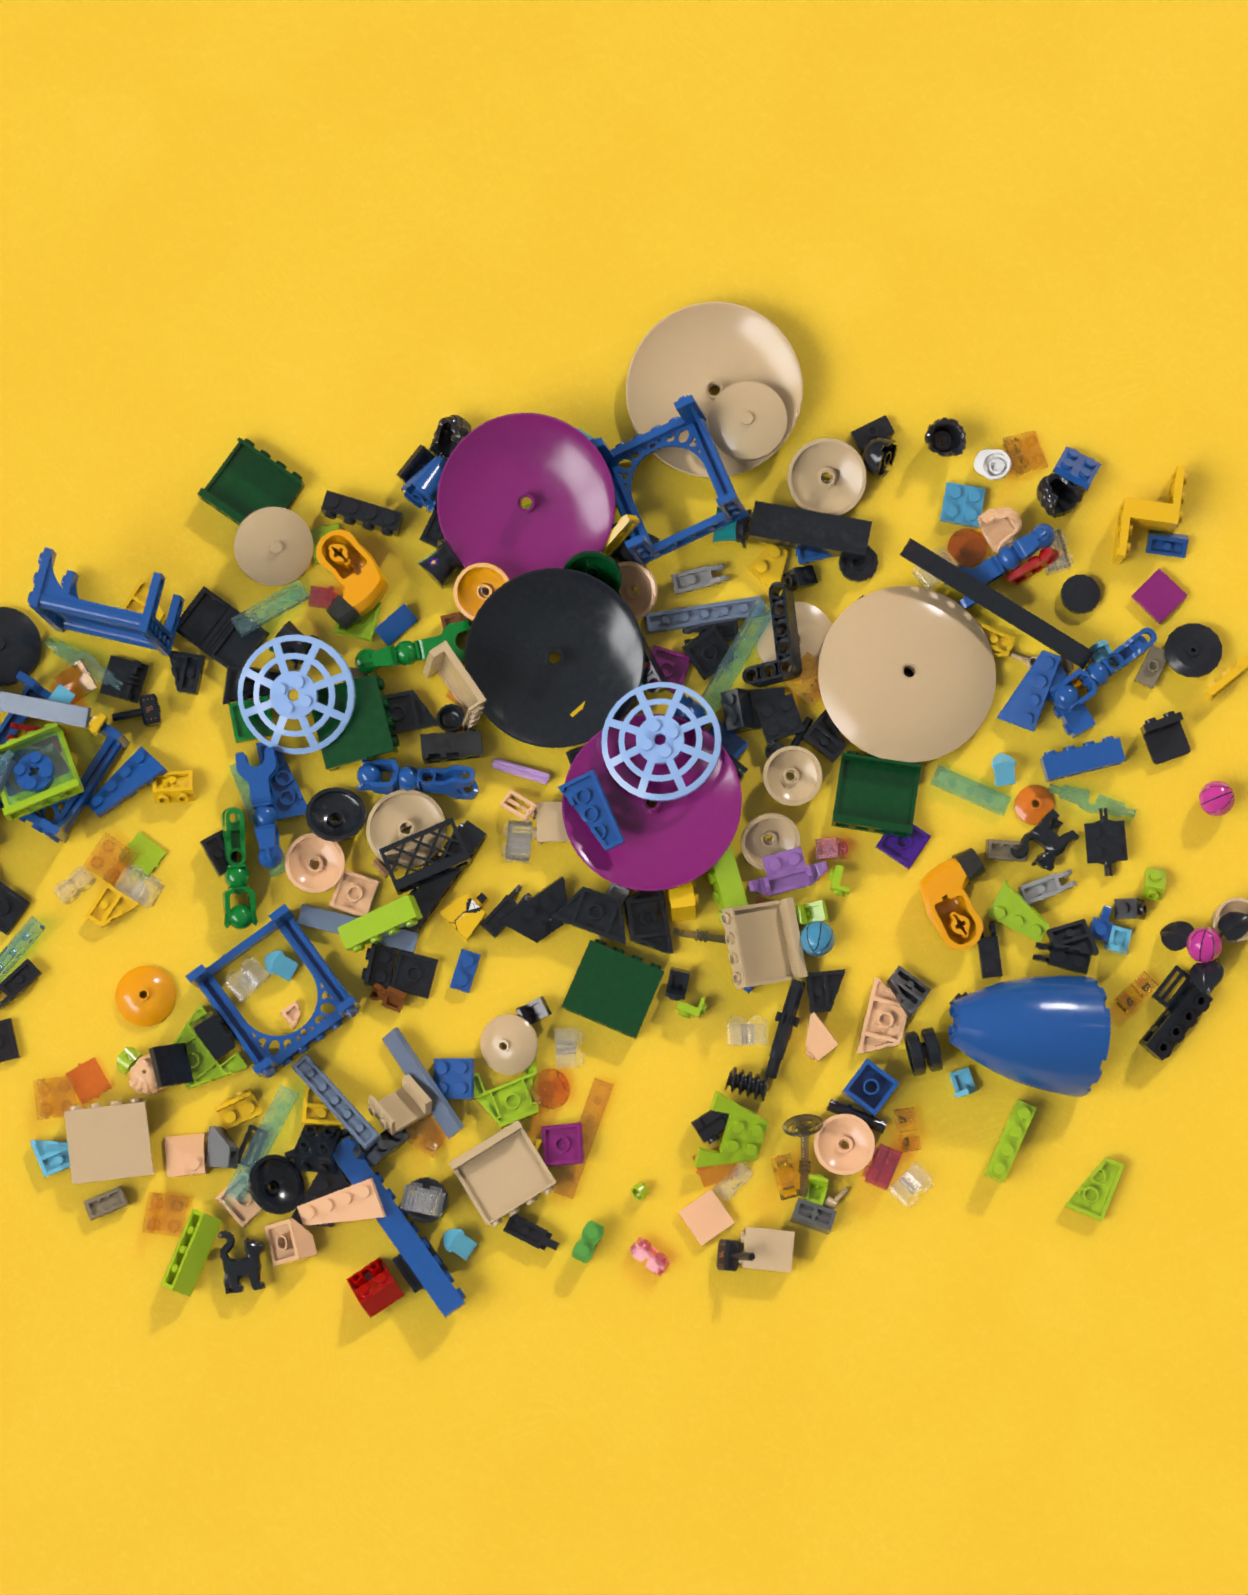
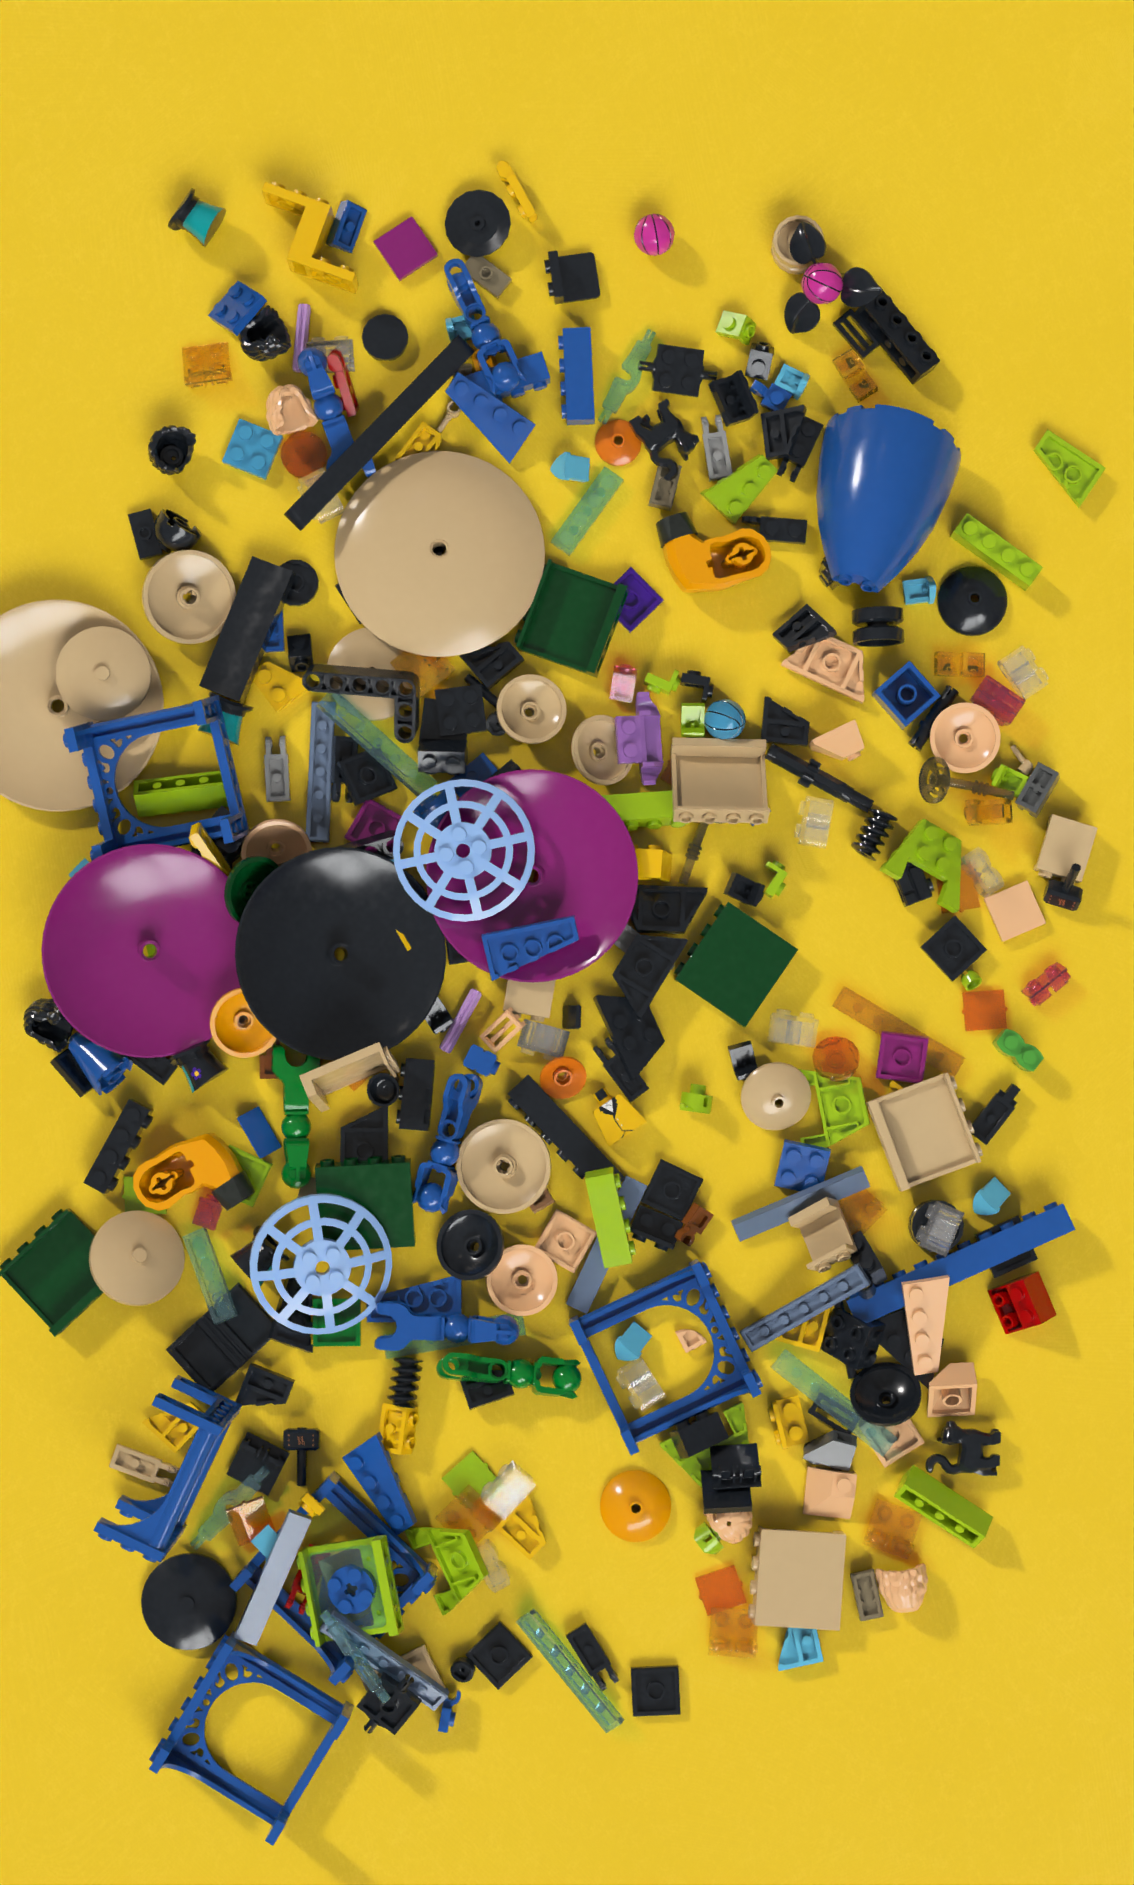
camera: 80 degrees left, 5 degrees up
black fence [379,817,472,895] -> none
blue plate [450,949,481,993] -> none
white hat [974,449,1012,481] -> none
none -> tan hinge [109,1443,179,1487]
none -> lime brick [133,771,228,817]
none -> hat [168,188,226,247]
none -> lavender axle [292,304,311,373]
none -> black piece [387,1357,424,1408]
none -> lime wing [405,1526,489,1615]
none -> black bracket [425,997,454,1034]
none -> blue brick [463,1044,501,1077]
none -> orange dish [540,1056,587,1099]
none -> black slope [562,1005,581,1029]
none -> black bracket [680,670,714,703]
none -> lime piece [680,1084,713,1114]
none -> black bracket [708,370,759,427]
none -> black hinge [710,1443,762,1490]
none -> light nougat hair [875,1563,928,1613]
none -> black plate [920,916,987,982]
none -> black dish [937,566,1007,636]
none -> clear orange piece [961,990,1008,1031]

